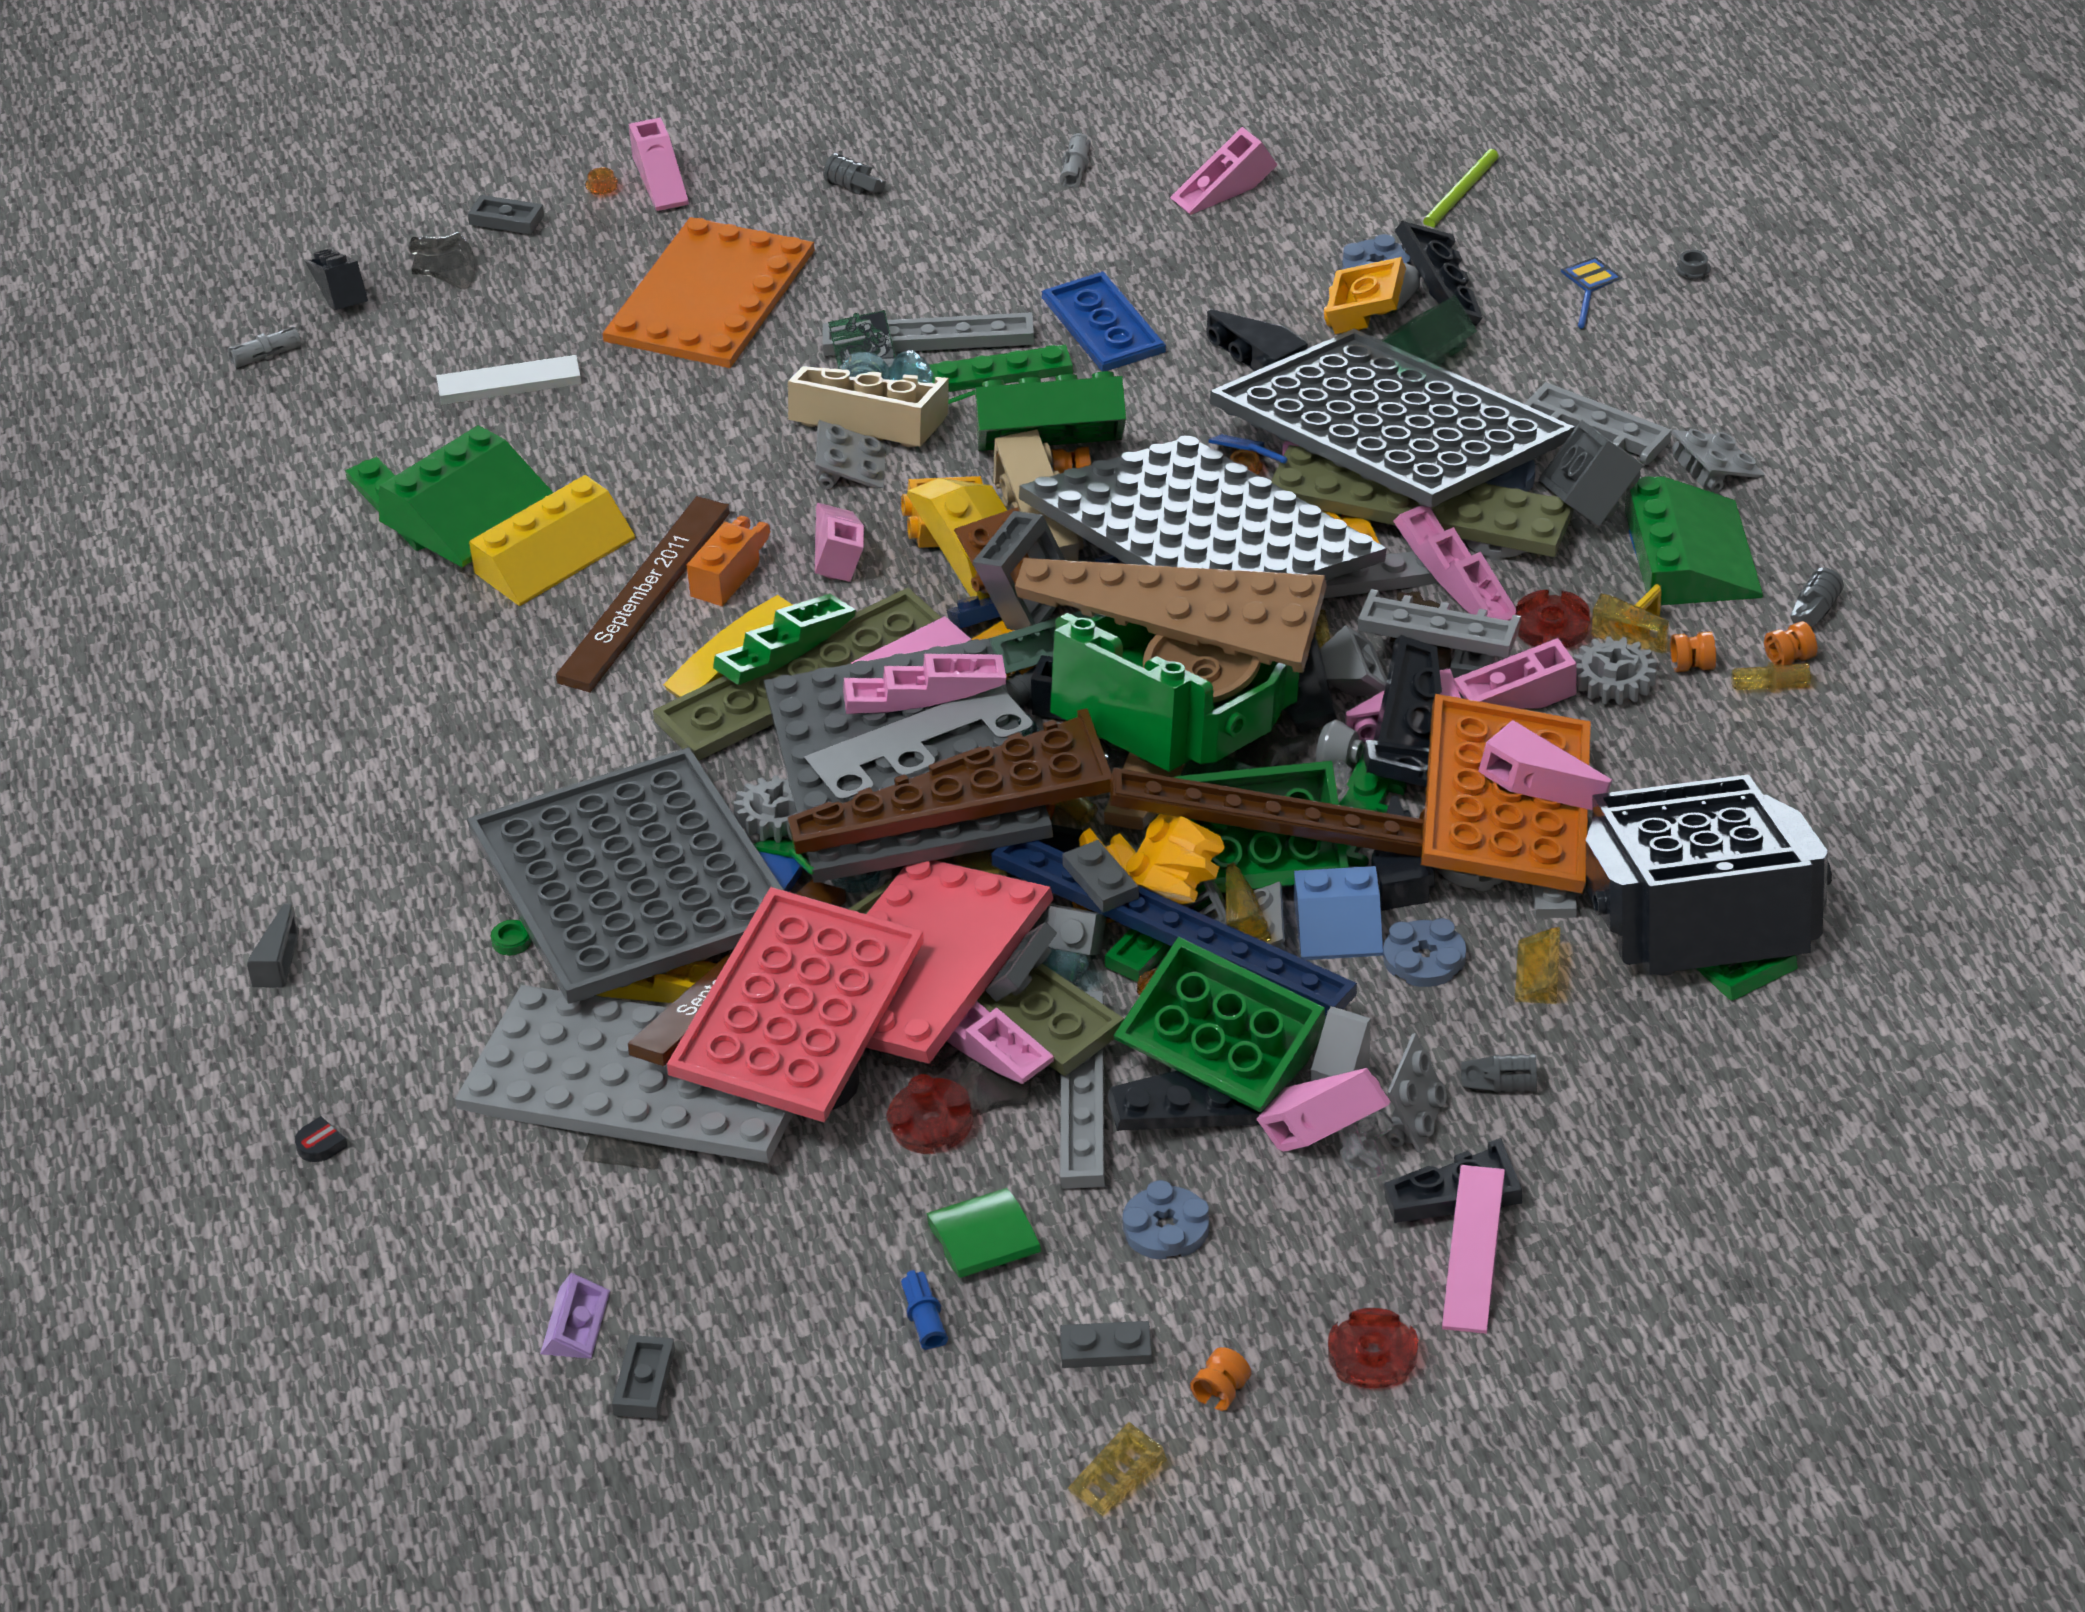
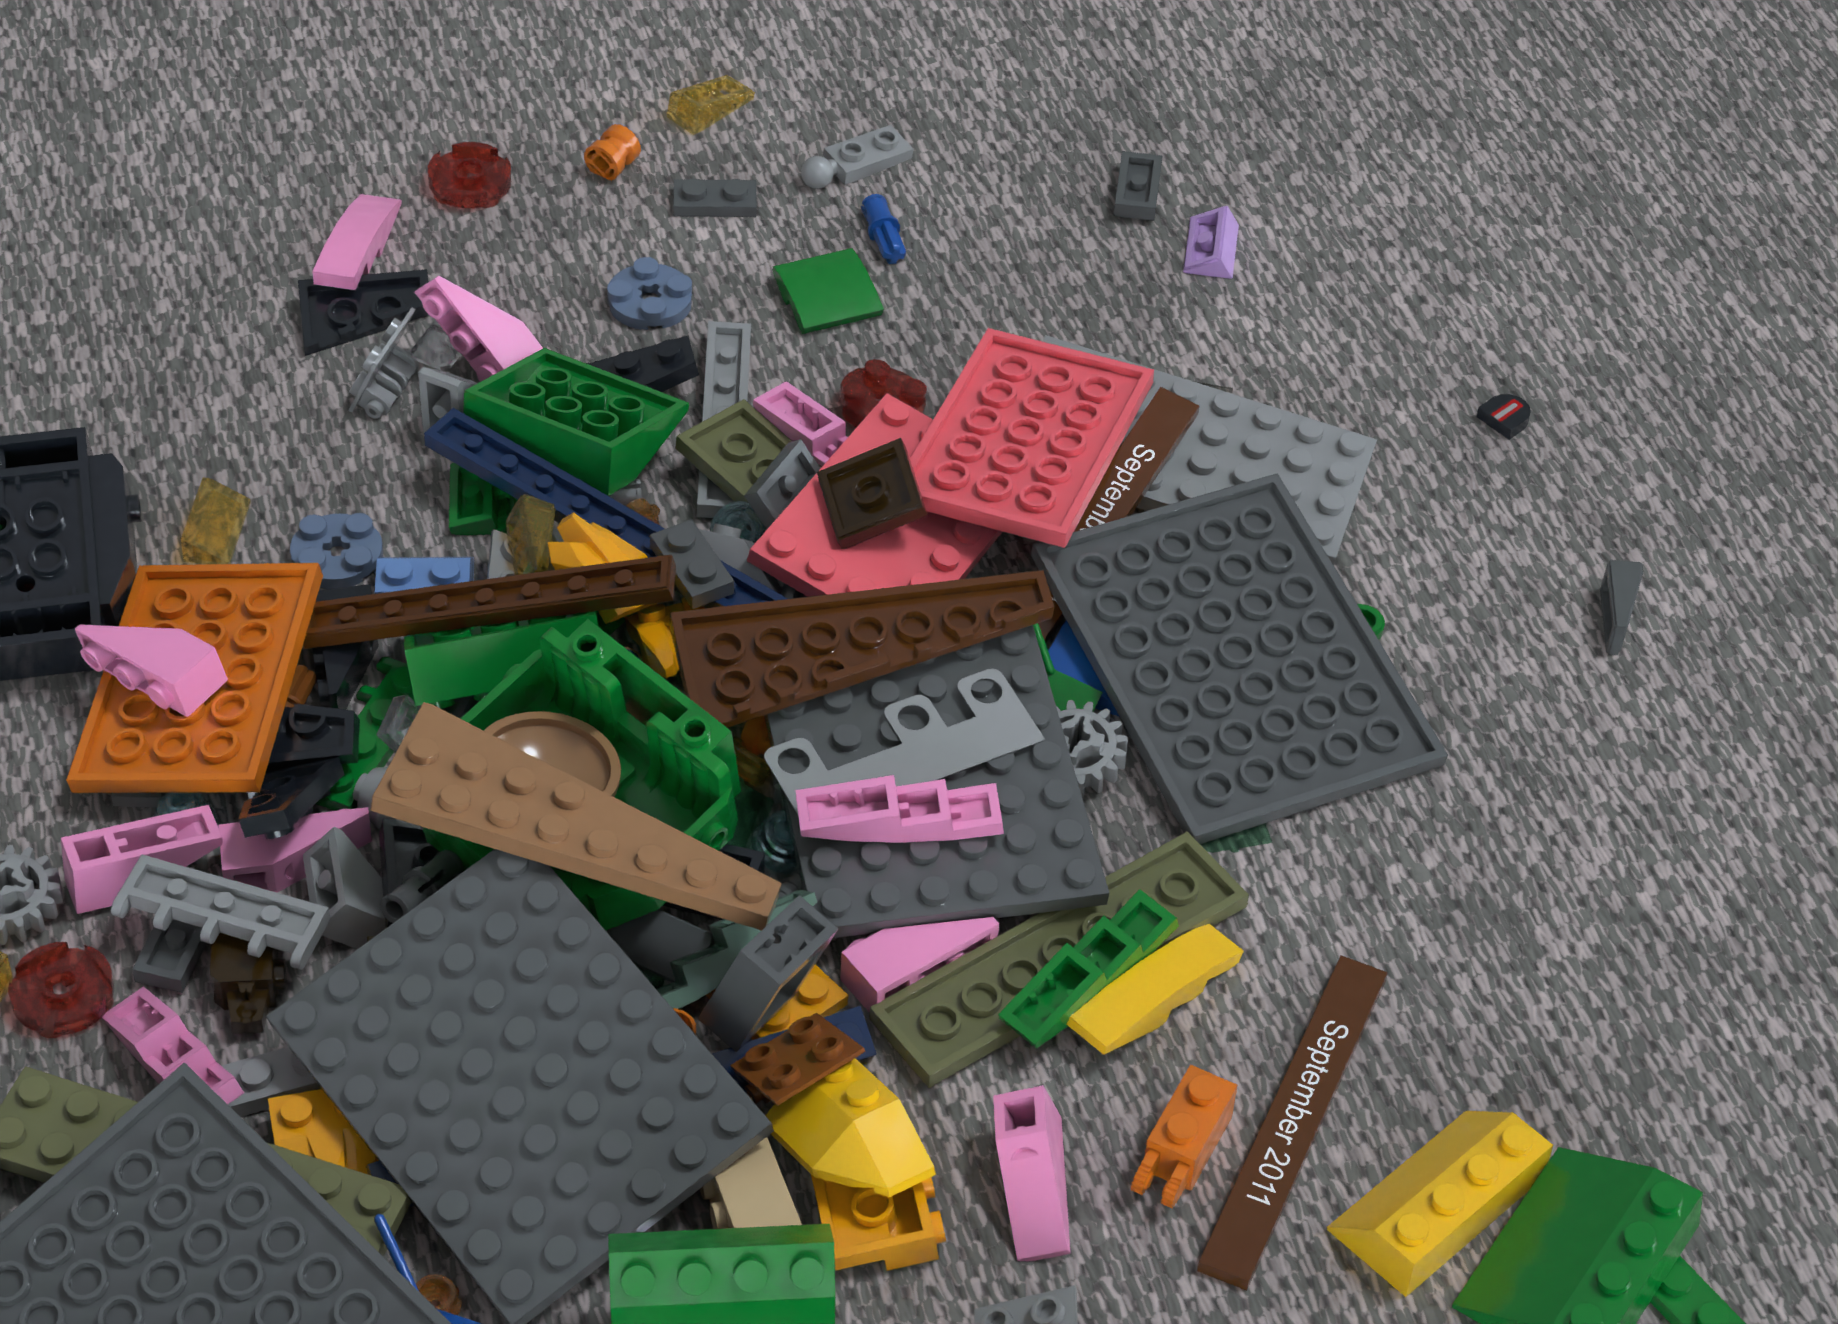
camera: 175 degrees right, 5 degrees up
dark grey hinge [1461,1053,1537,1093] -> none
none -> light grey plate [801,125,914,189]
none -> dark brown tile [817,438,928,549]

